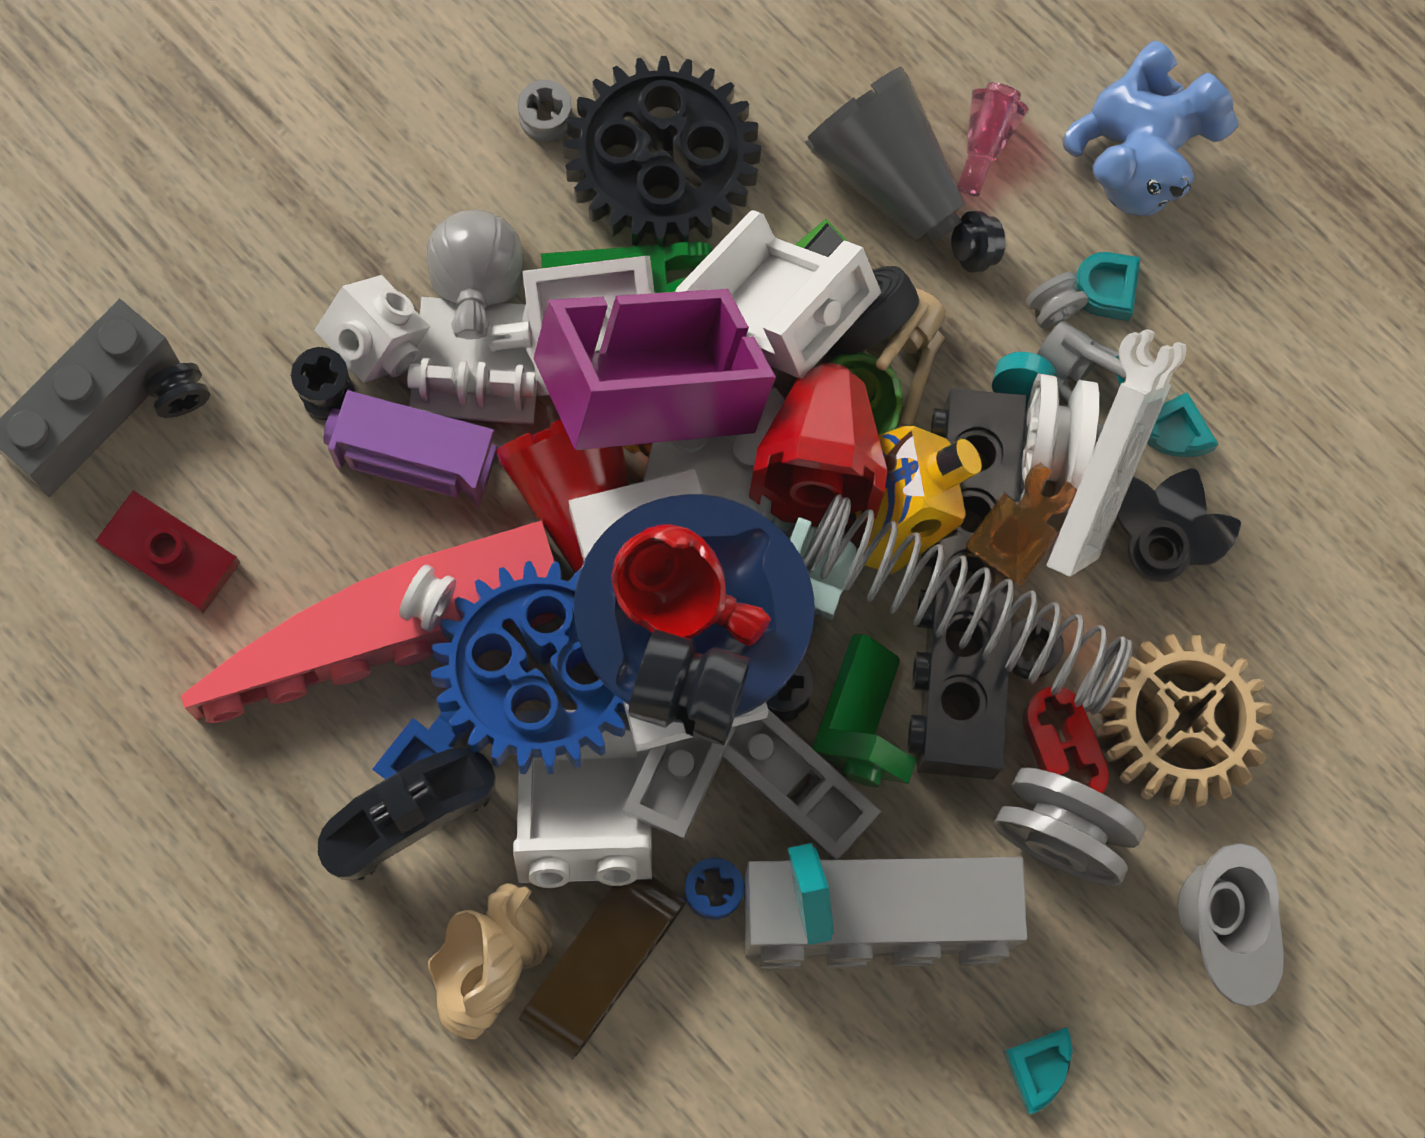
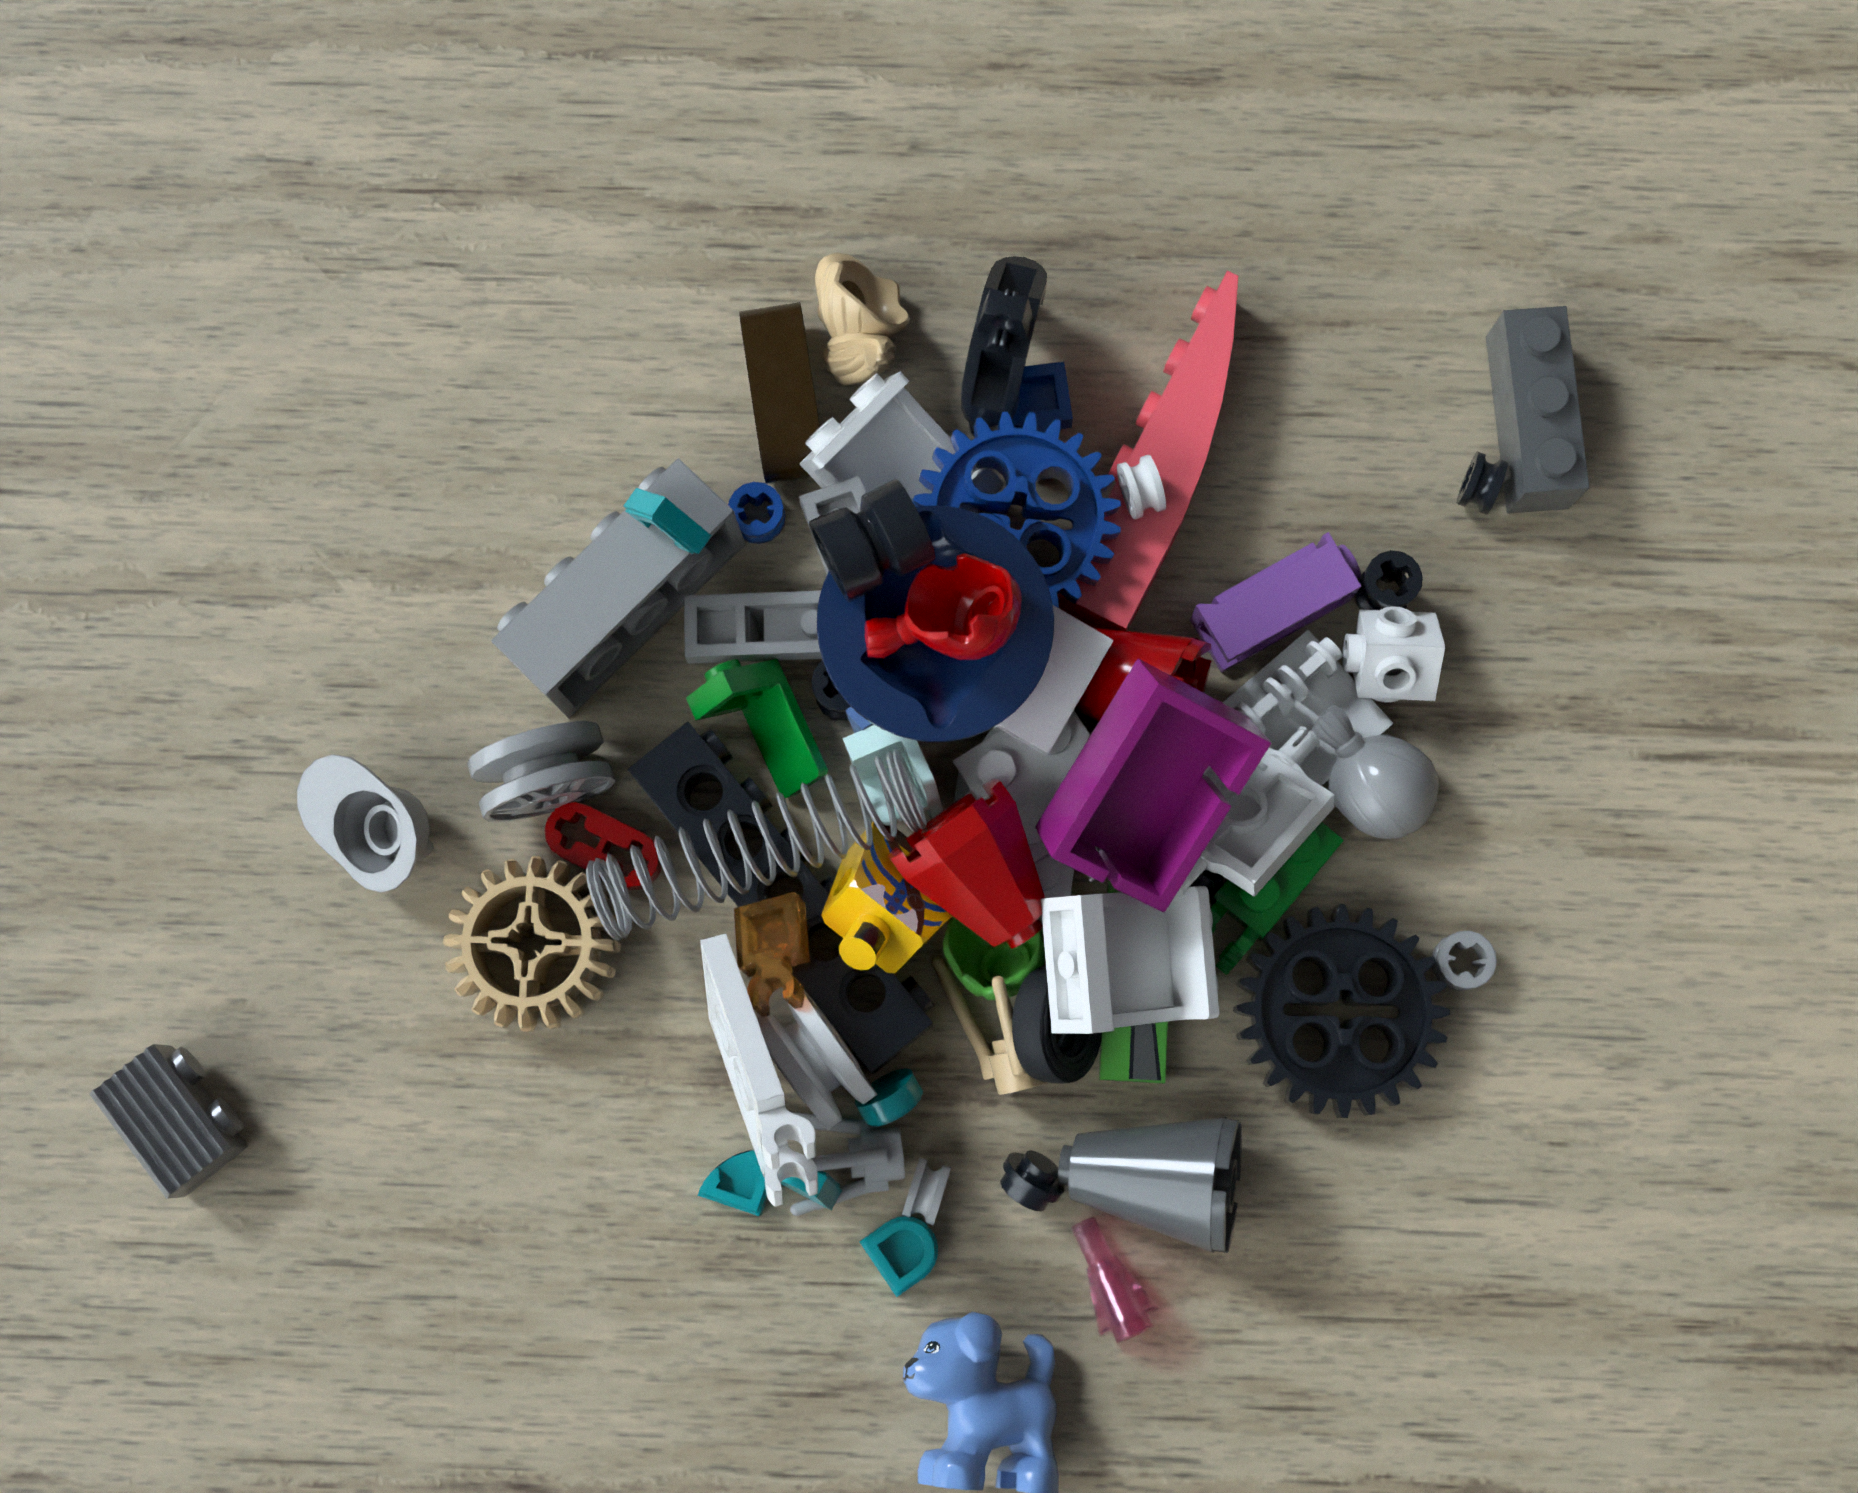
camera: 145 degrees right, 5 degrees up
dark red plate [95,490,240,613] -> none
teal tile [1003,1027,1073,1115] -> none
black bush [1010,618,1064,679] -> none
black plate [1117,468,1241,582] -> none

